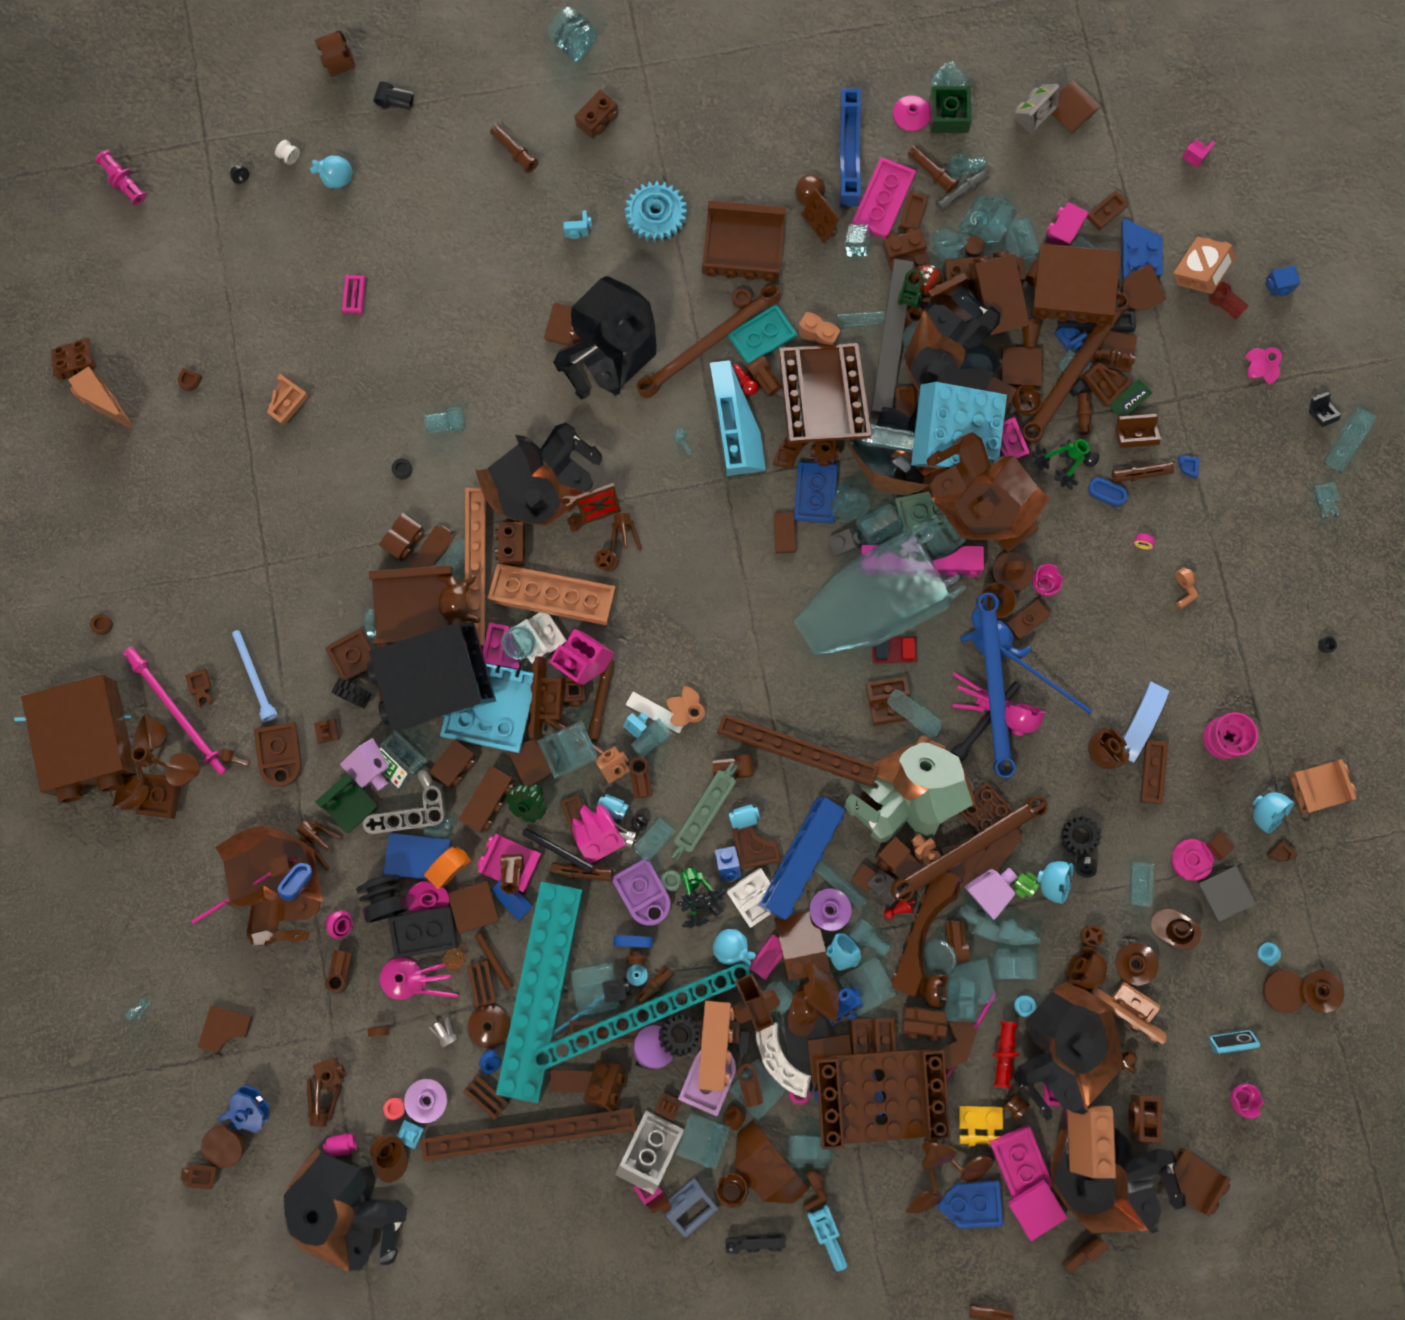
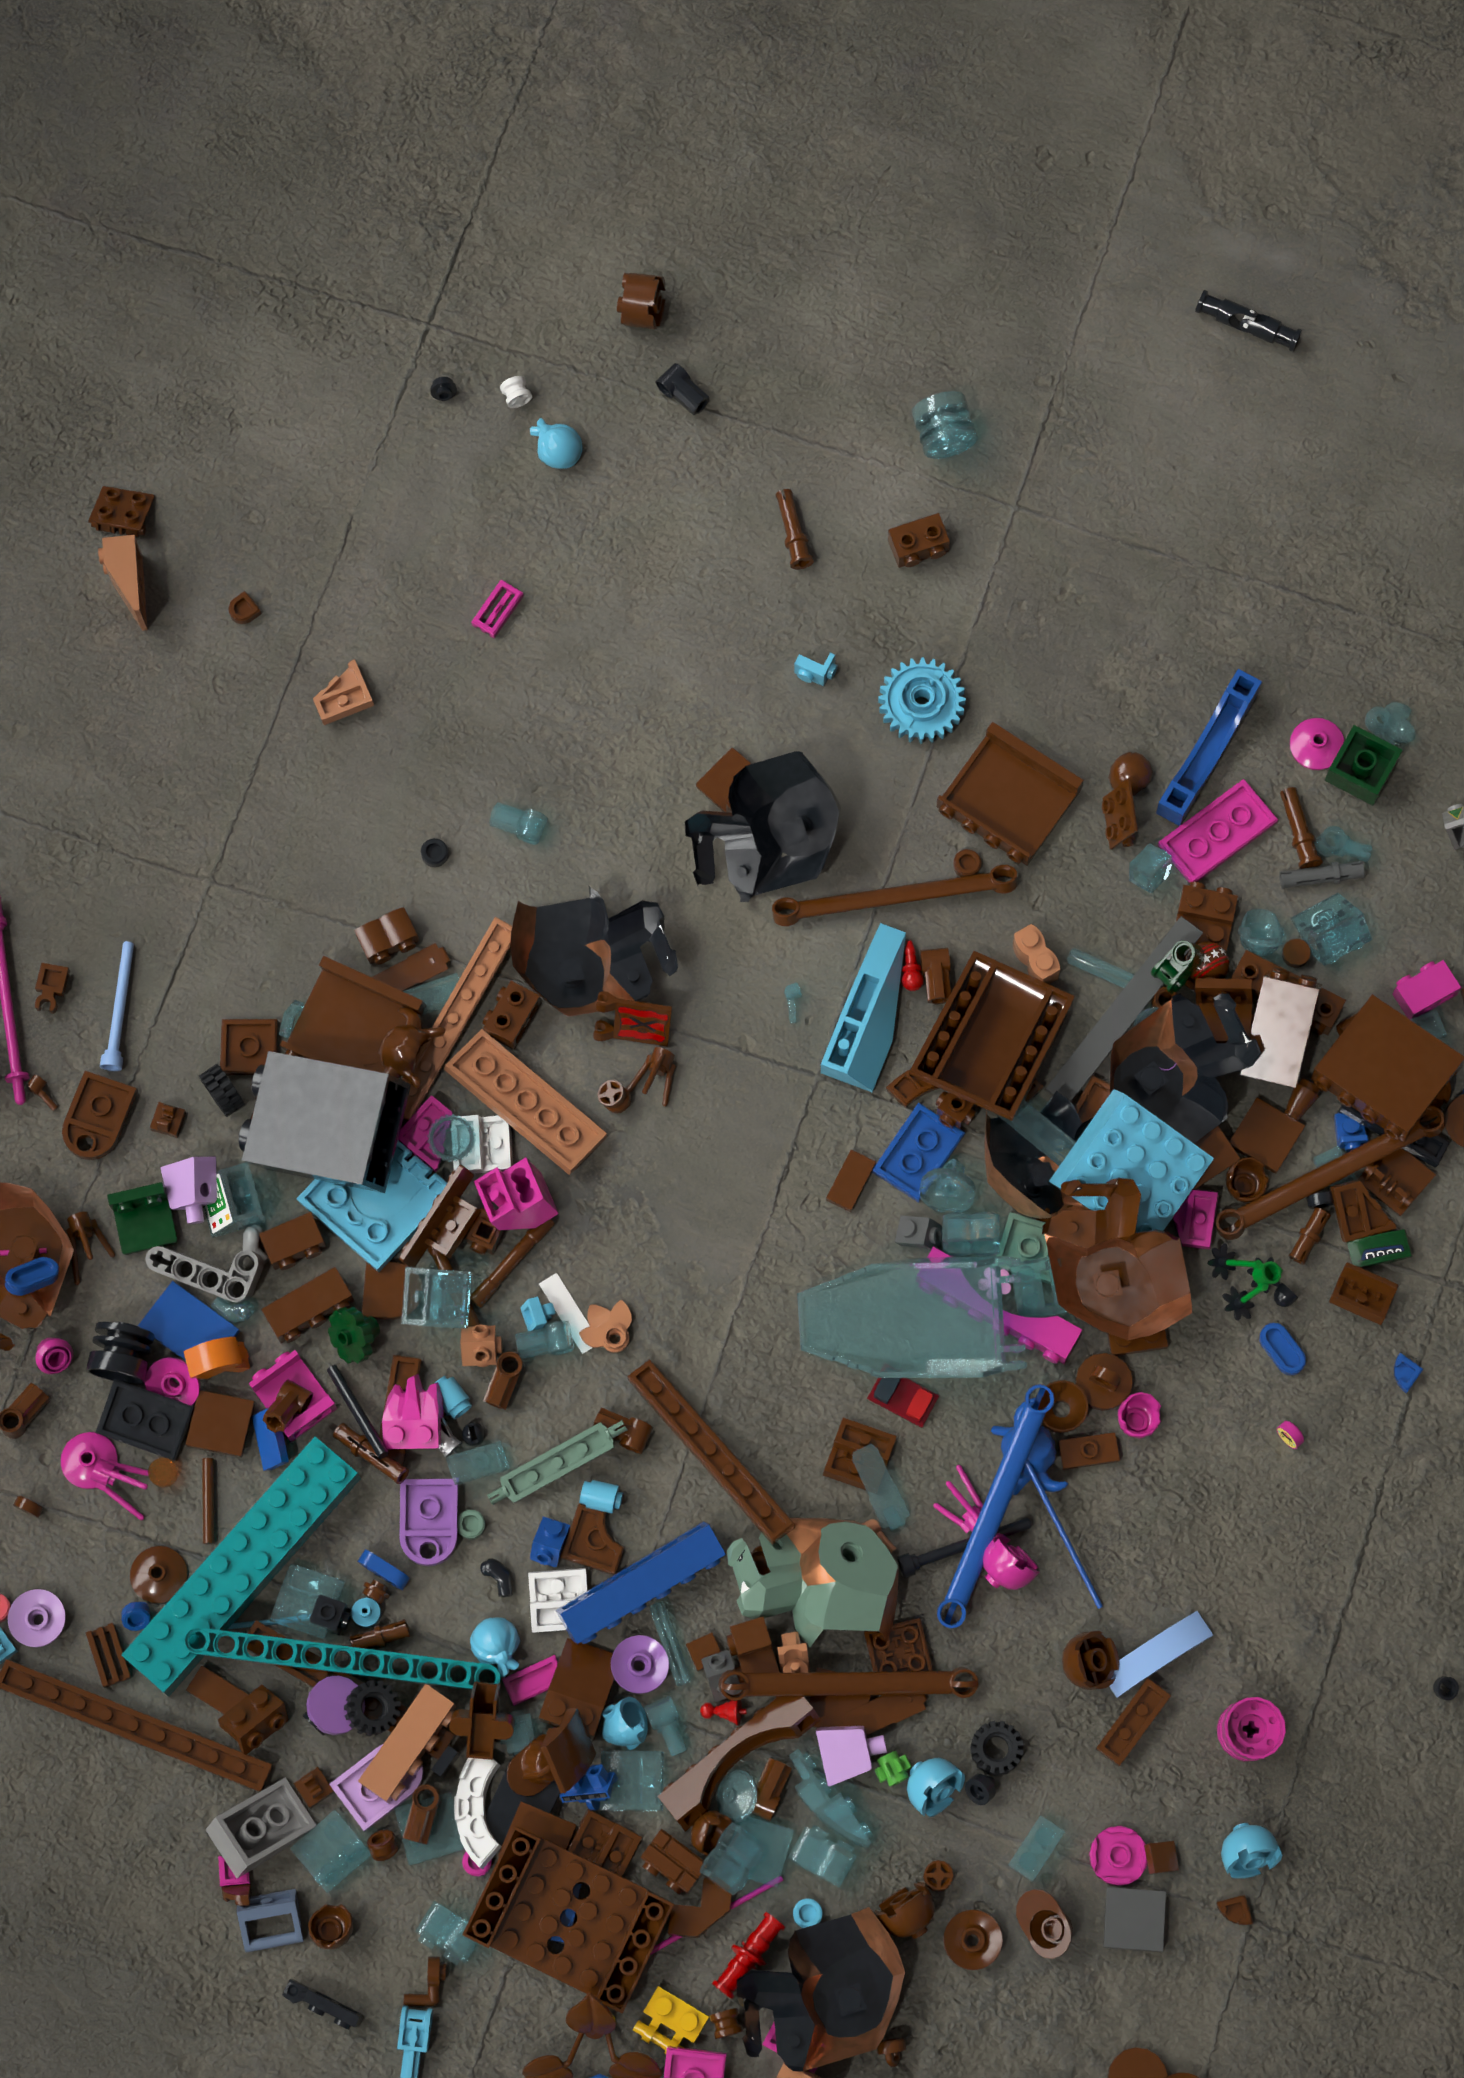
camera: 30 degrees right, 5 degrees down
dark pink piece [95,150,147,206] -> none
flat silver piece [428,1017,457,1050] -> none
reddish brown tile [467,960,497,1007] -> none
black plant [677,868,728,928] -> none
teal tile [727,304,798,365] -> none
reddish brown wedge [735,1121,809,1204] -> none
reddish brown tile [899,191,928,231] -> none
clear light blue wing [1004,217,1039,259] -> none
nougat bracket [1091,981,1166,1045] -> none
reddish brown pin [1111,461,1174,483] -> none
nougat plate [1175,567,1198,609] -> none
medium azure tile [1258,942,1281,966] -> none
nougat panel [1288,759,1356,814] -> none

